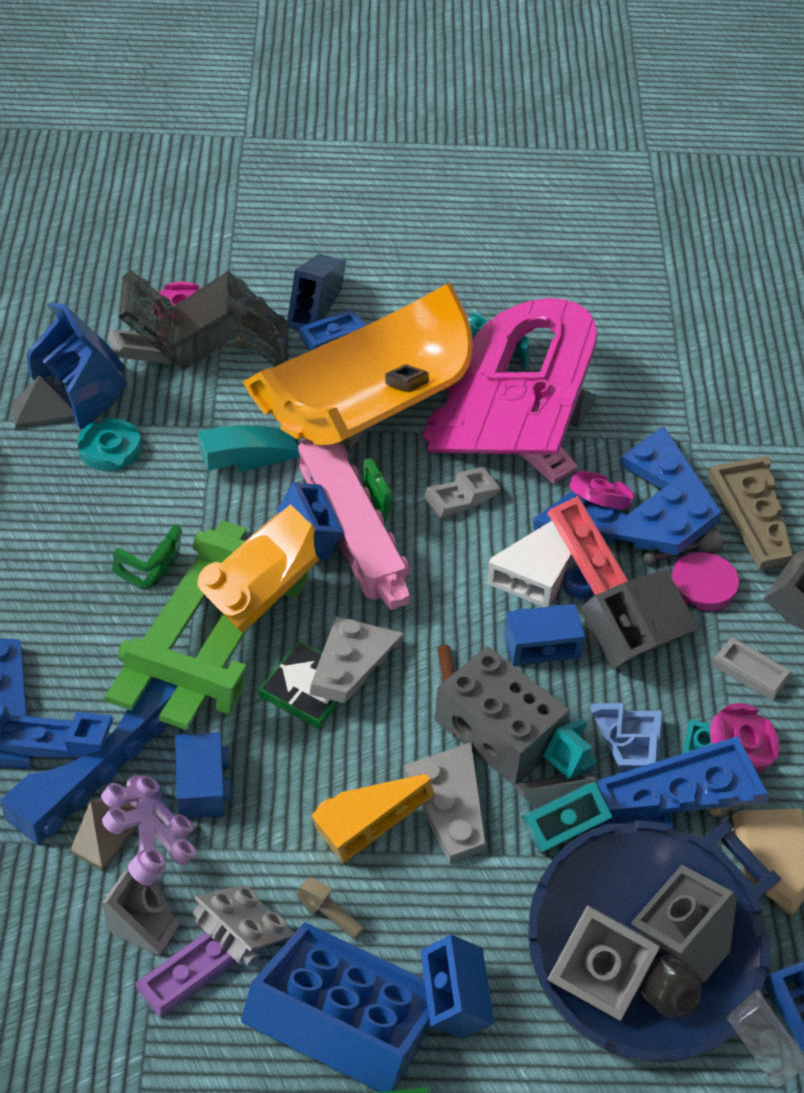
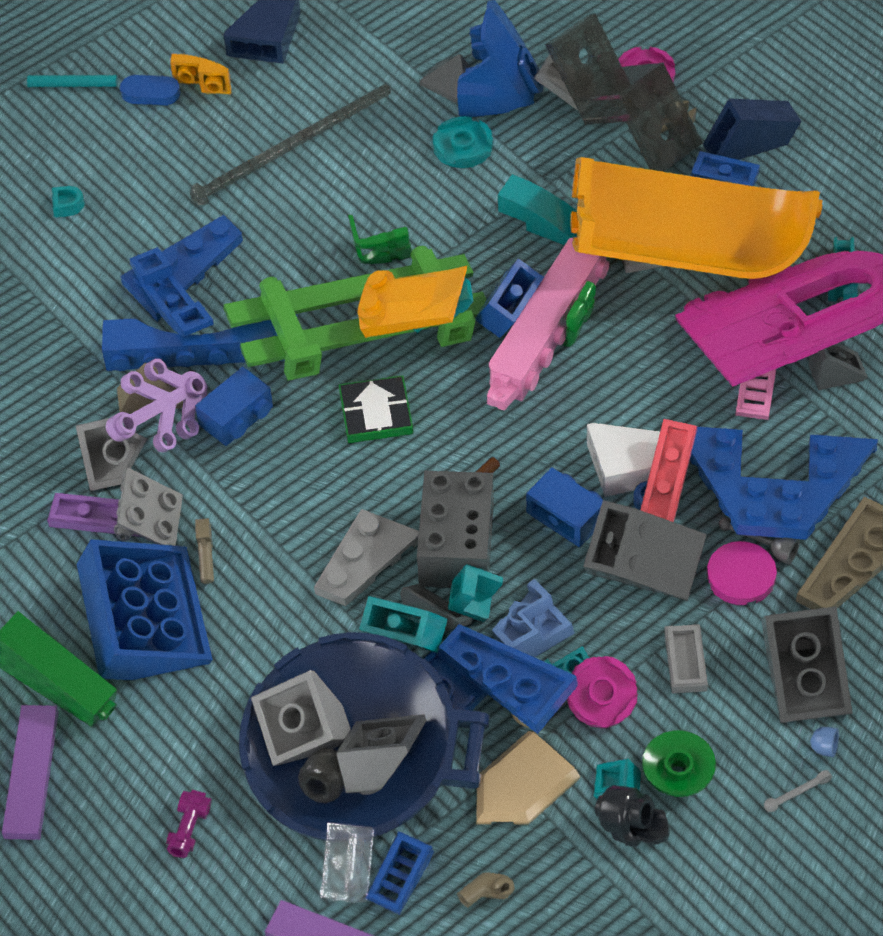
camera: 55 degrees right, 5 degrees up
light grey wing [309,616,403,704] -> none
light orange slope [311,774,435,864] -> none
black tile [385,364,429,392] -> none
blue brick [420,934,495,1039] -> none
light grey slope [424,467,500,518] -> none
dark pink tile [569,471,634,509] -> none

